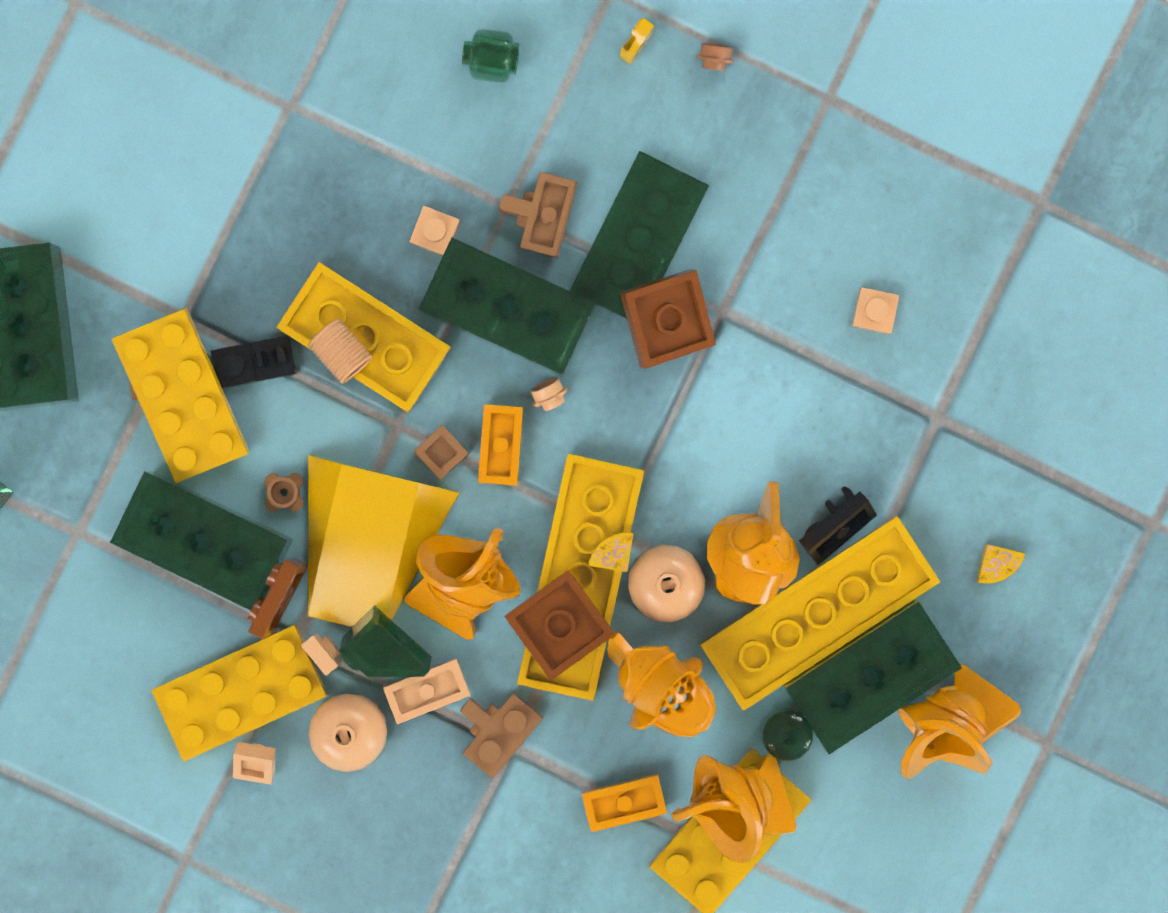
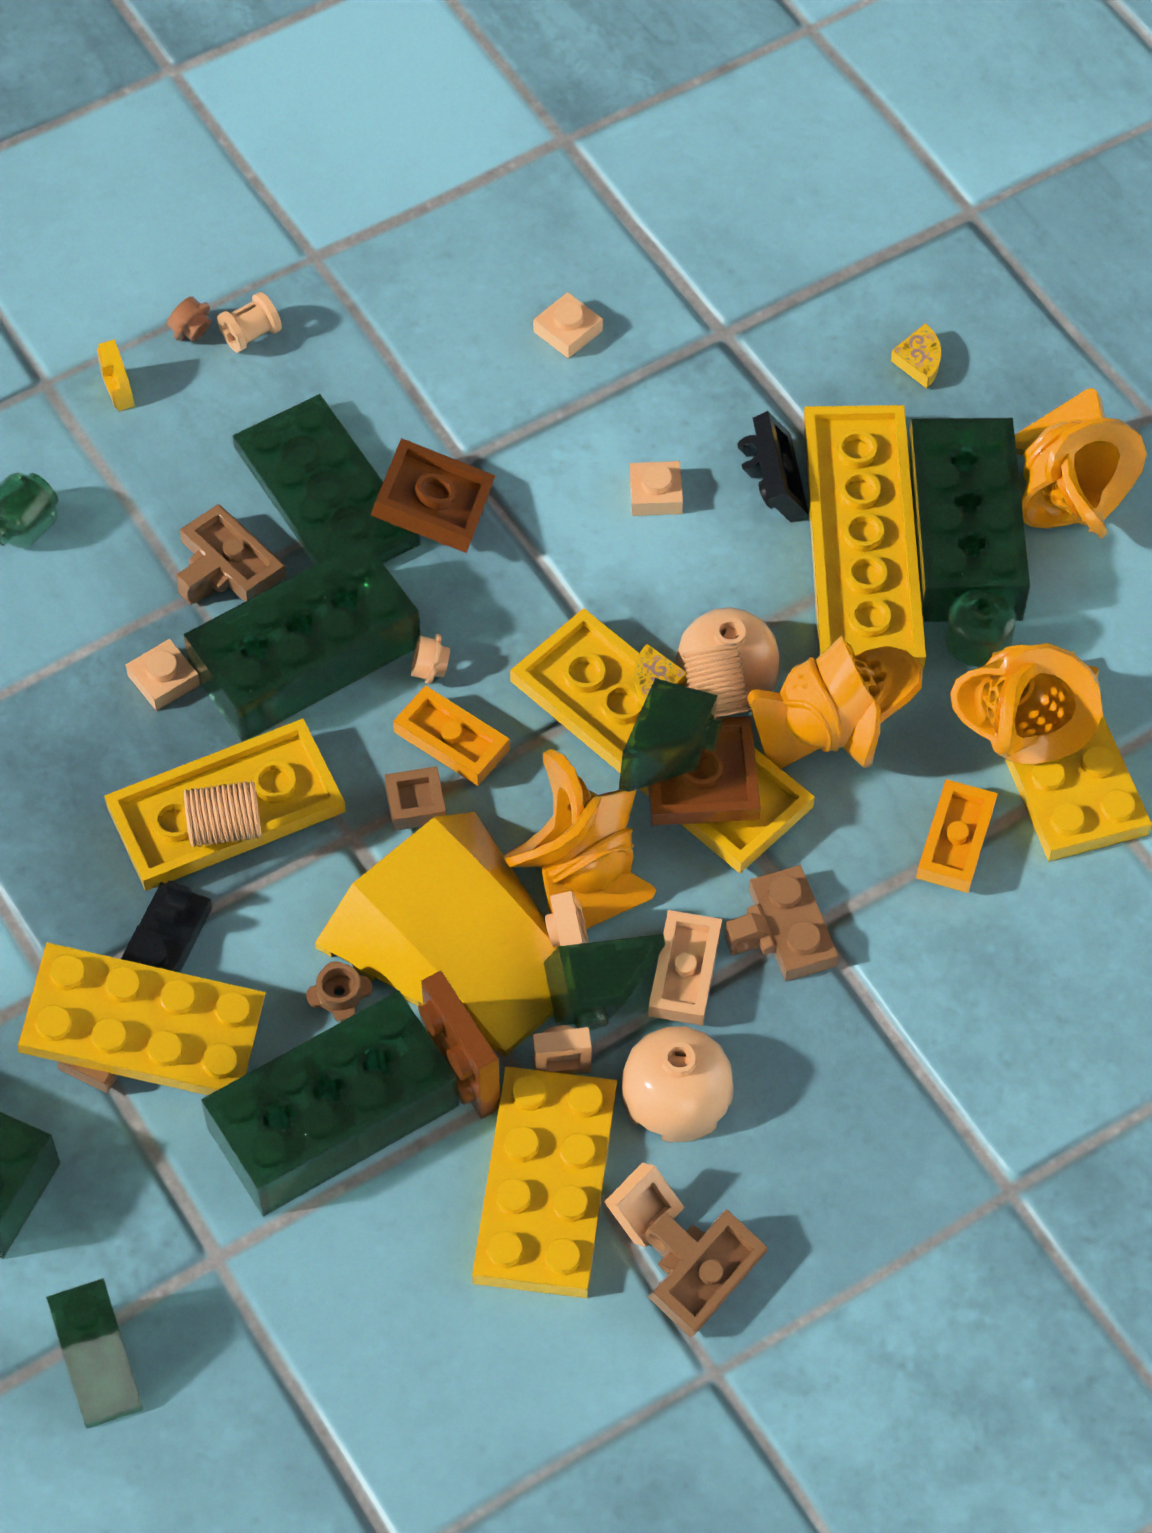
camera: 55 degrees left, 30 degrees down
light orange helmet [707,481,800,604] -> none
none -> light nougat bush [217,292,282,353]
none -> light nougat plate [545,891,592,960]
none -> clear green slope [619,678,723,792]
none -> light nougat plate [629,461,683,516]
none -> medium nougat hinge [642,1209,769,1337]
none -> light nougat piece [682,643,750,720]

